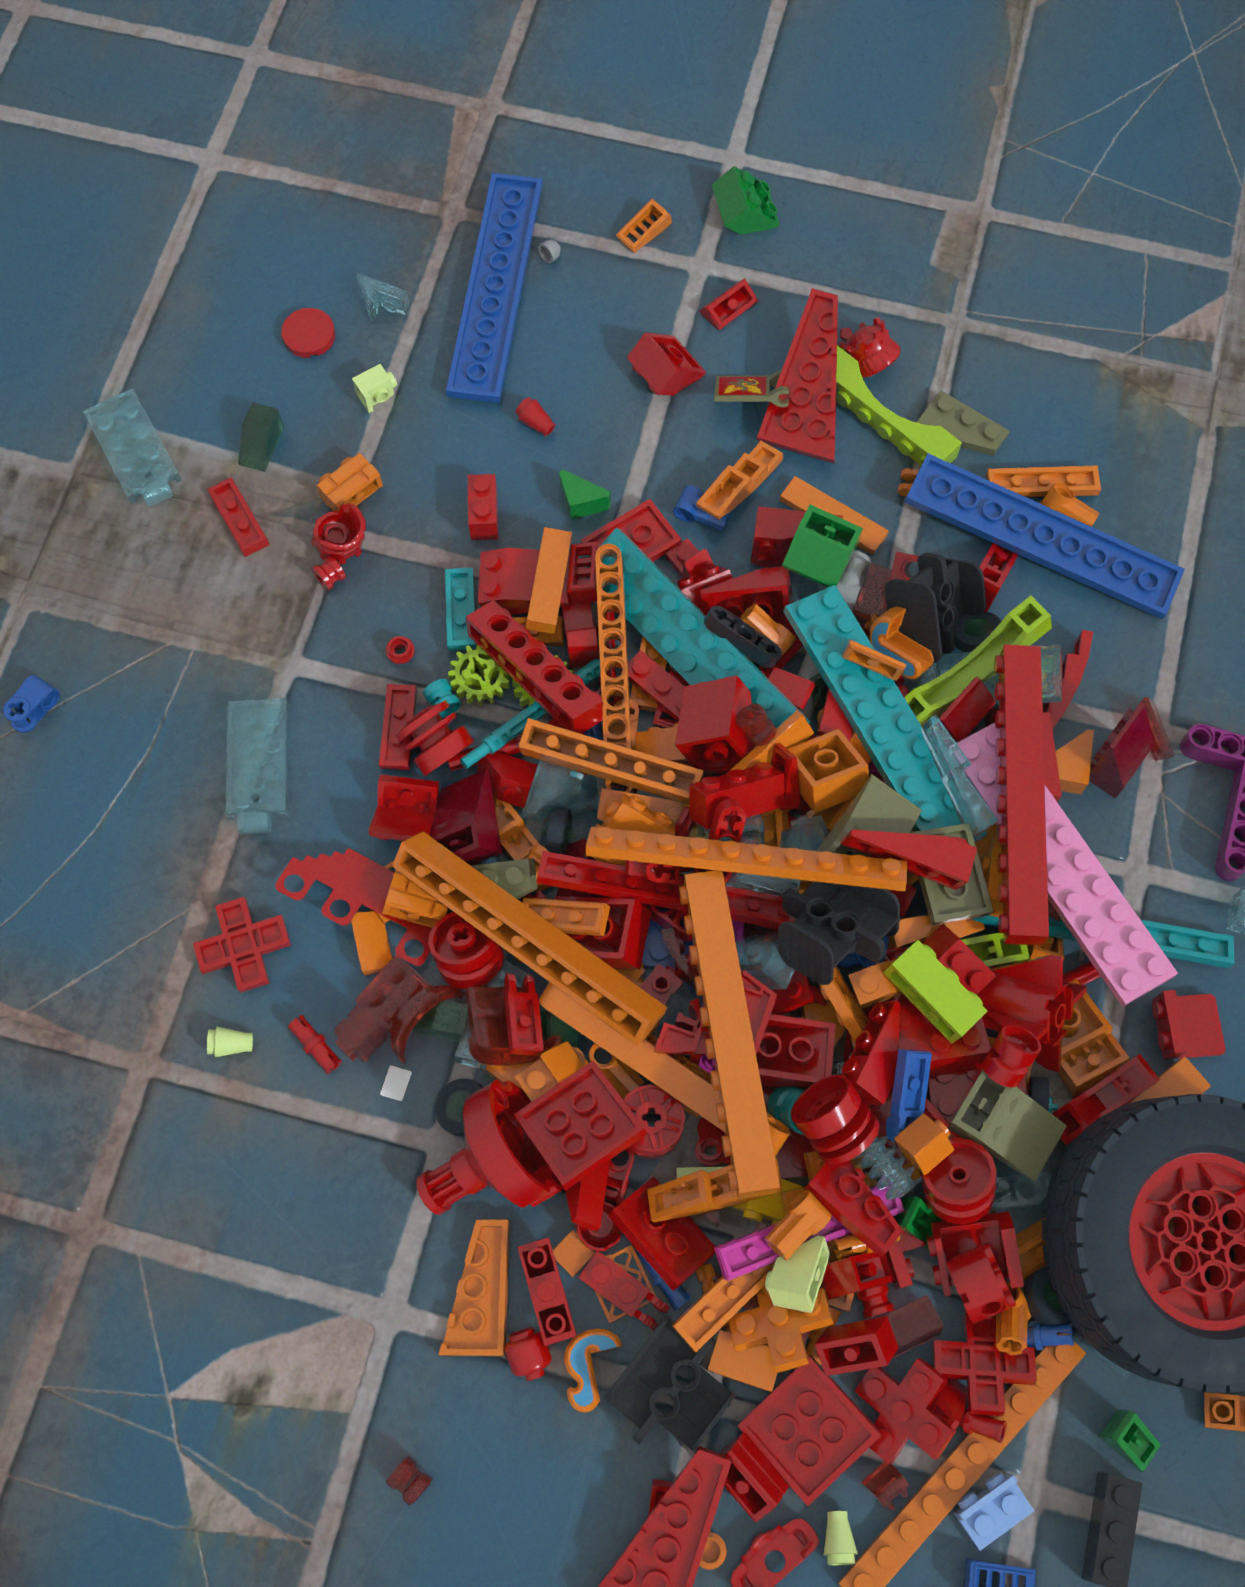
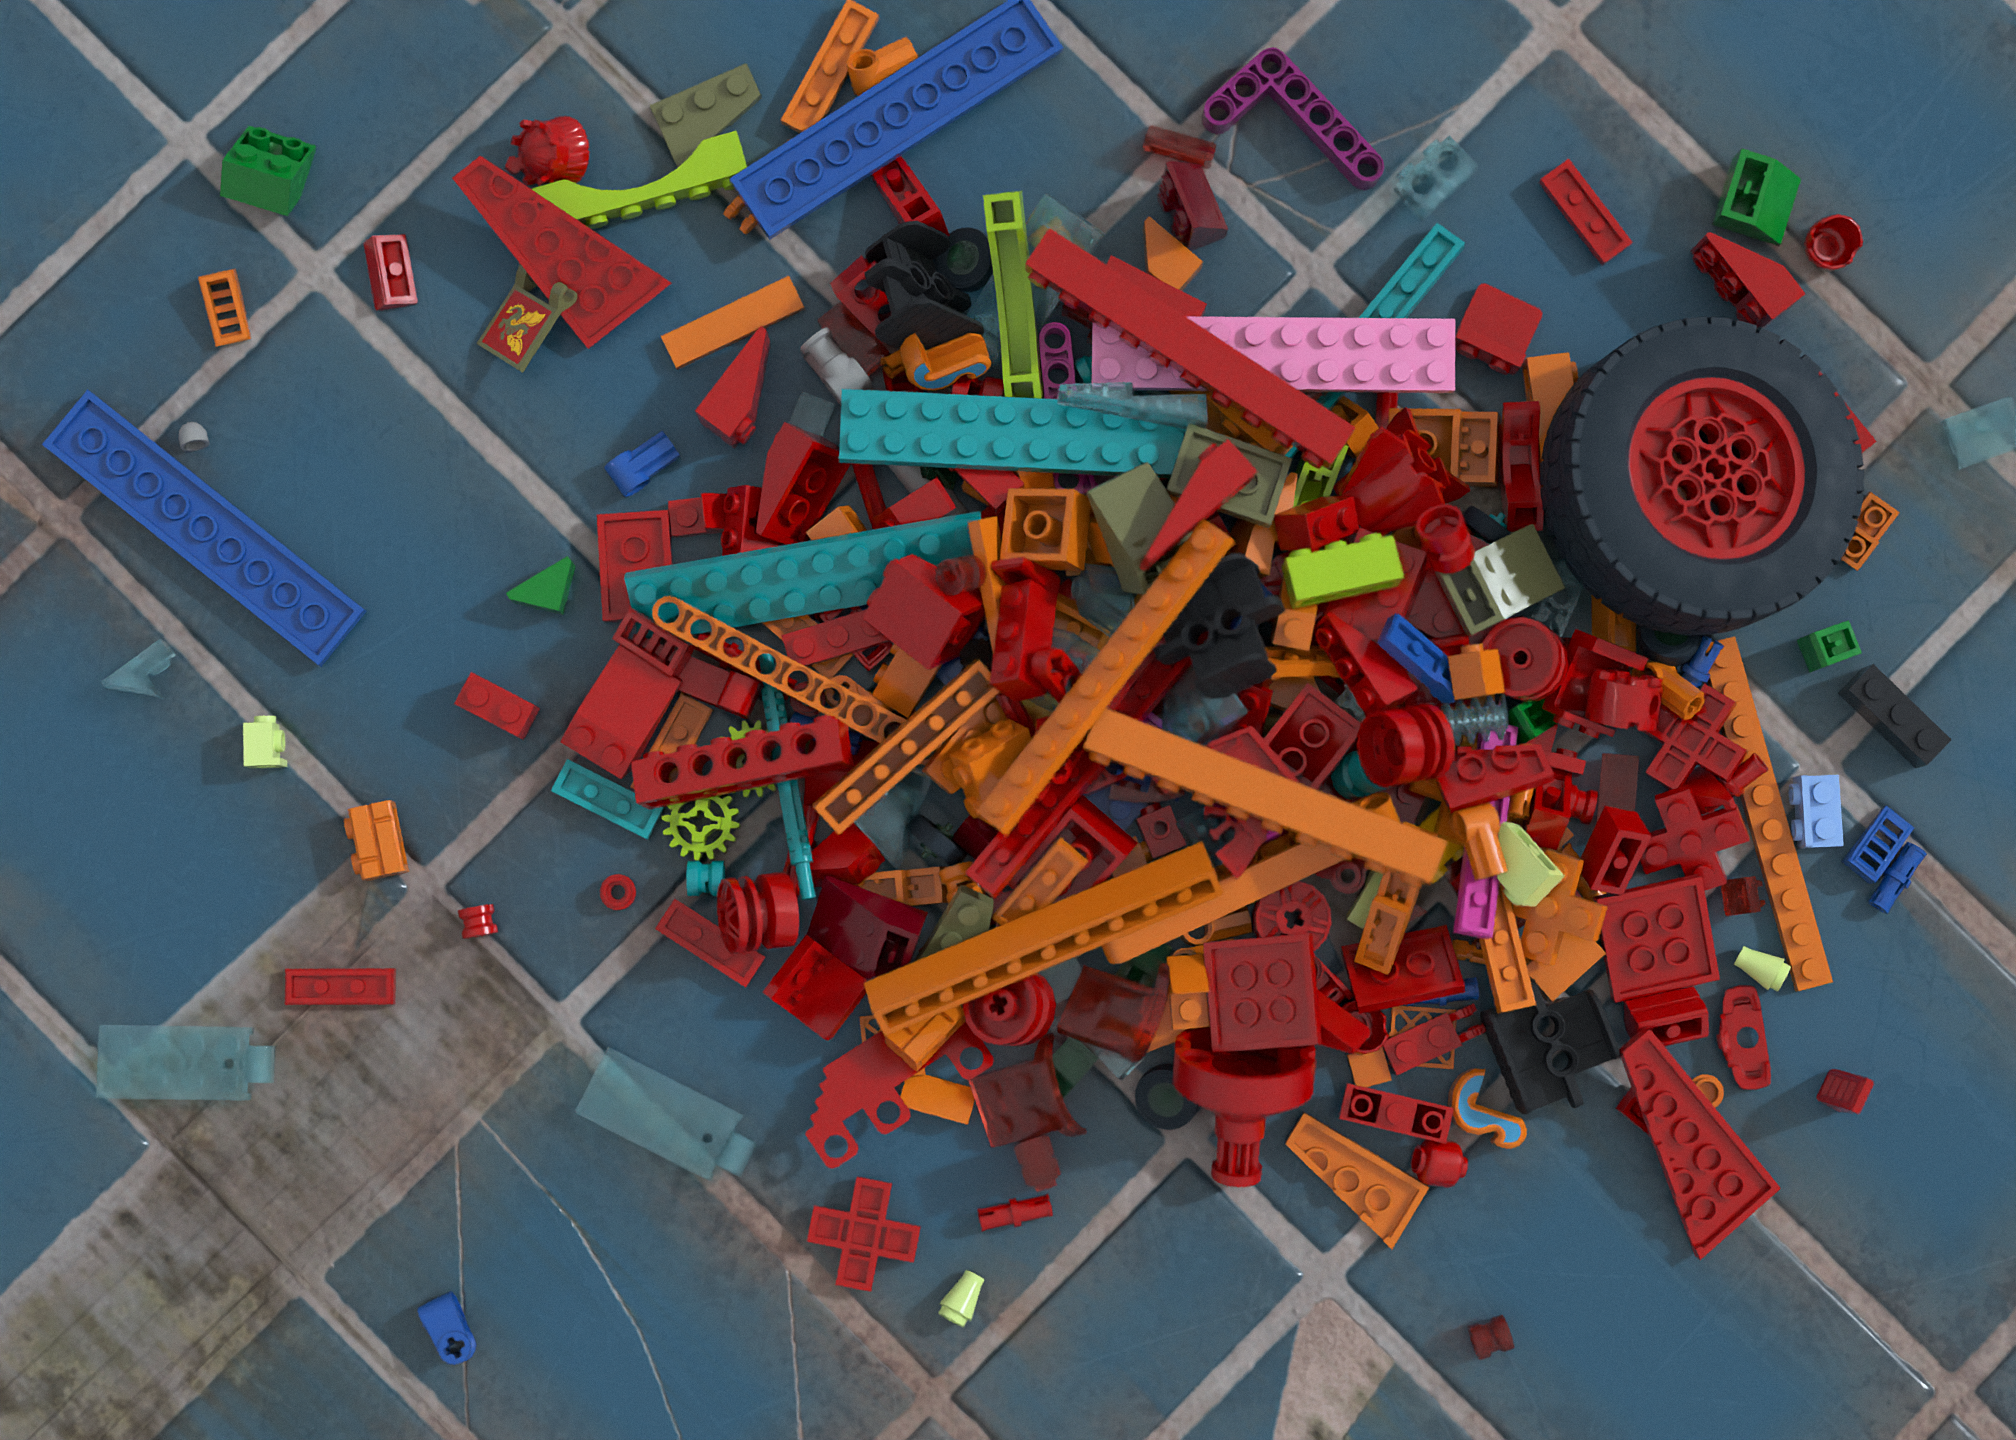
camera: 65 degrees left, 15 degrees up
clear green slope [238,402,284,472] -> none
red tile [281,308,335,358] -> none
red hair [311,503,366,565] -> none
white sticker [380,1065,412,1101] -> none
red hinge [504,973,544,1056] -> none
red cone [515,397,556,437] -> none
orange slope [526,527,572,634] -> none
red slope [627,332,707,396] -> none
orange slope [696,441,783,520] -> none
black beam [704,606,782,668] -> none
orange piece [740,604,797,658] -> none
green slope [782,504,863,588] -> none
orange slope [842,639,907,681] -> none
red slope [940,677,995,743] -> none
red slope [1043,629,1094,731] -> none

